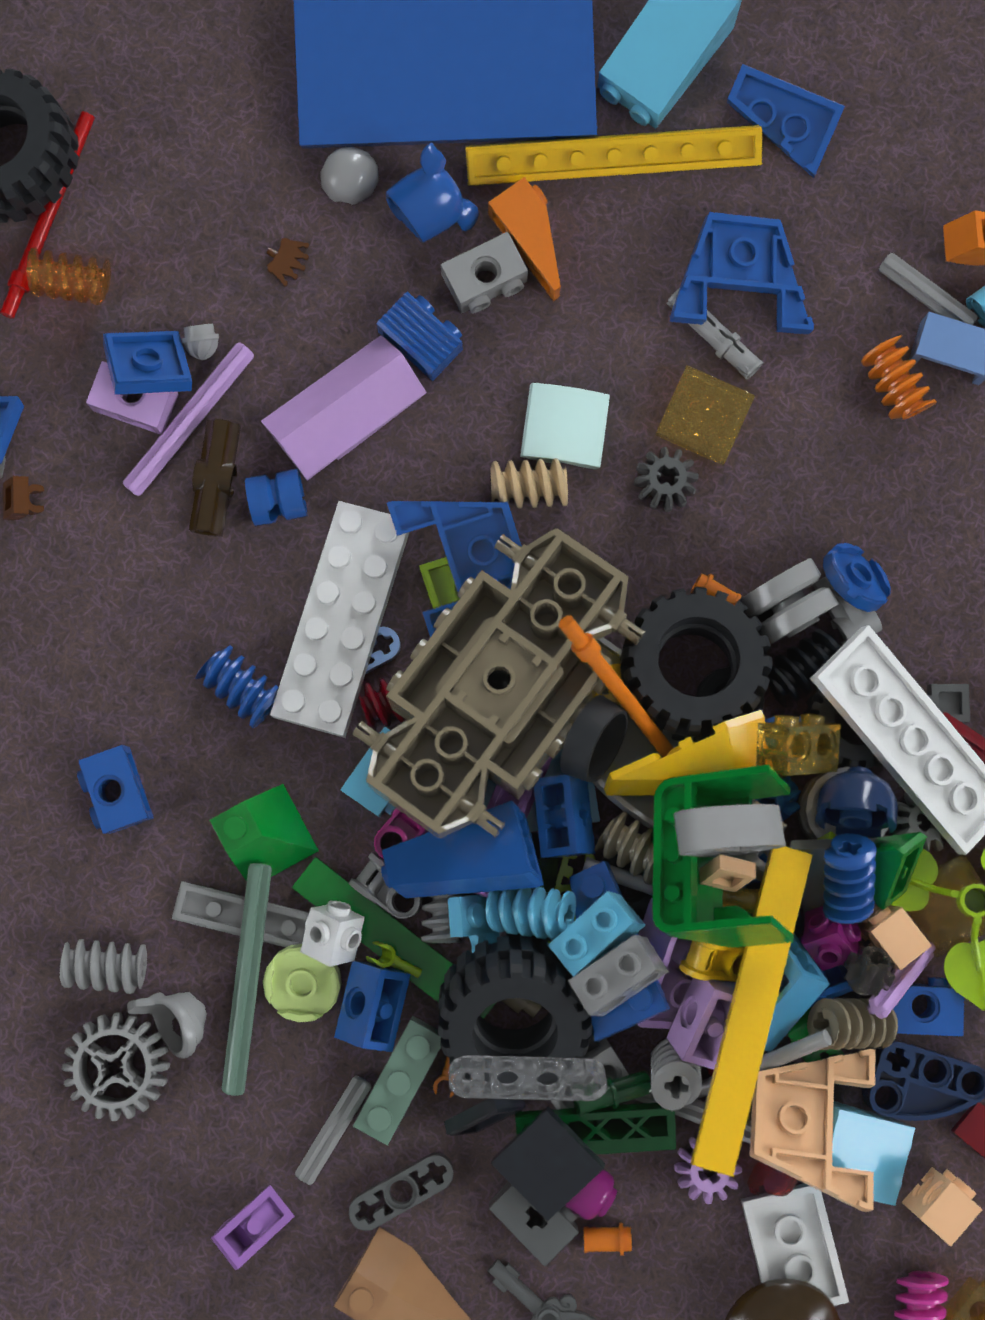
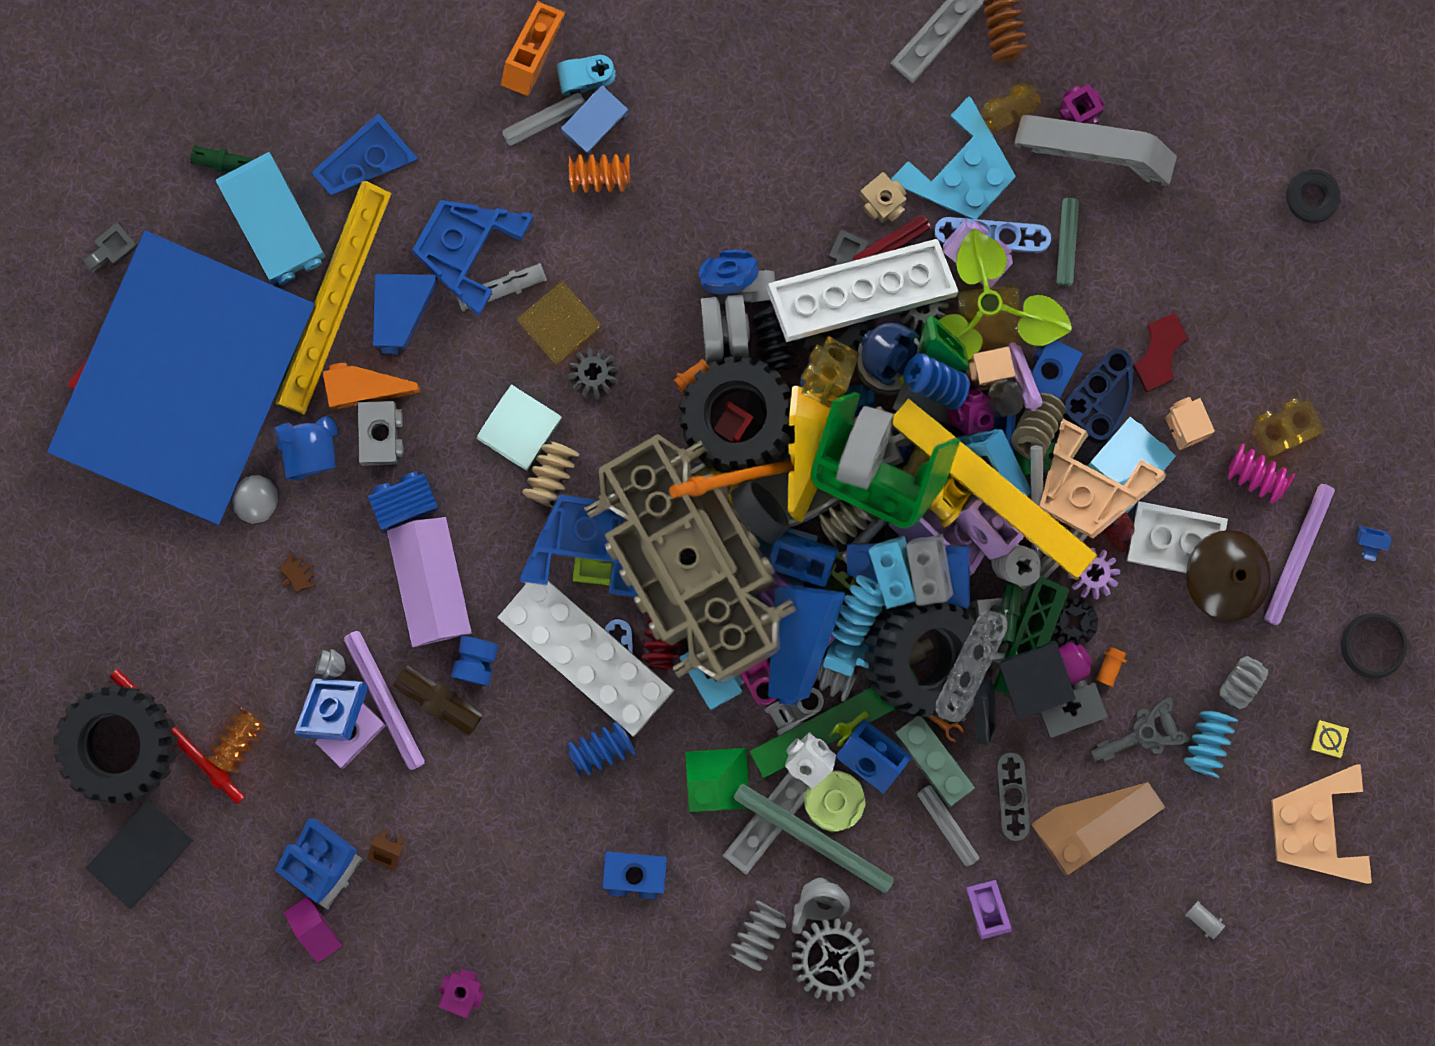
camera: 65 degrees left, 0 degrees up
light nougat tile [700,854,756,892] -> none
none -> blue slope [373,274,438,355]
none -> red panel [713,401,754,443]
none -> black gear [1053,598,1098,646]

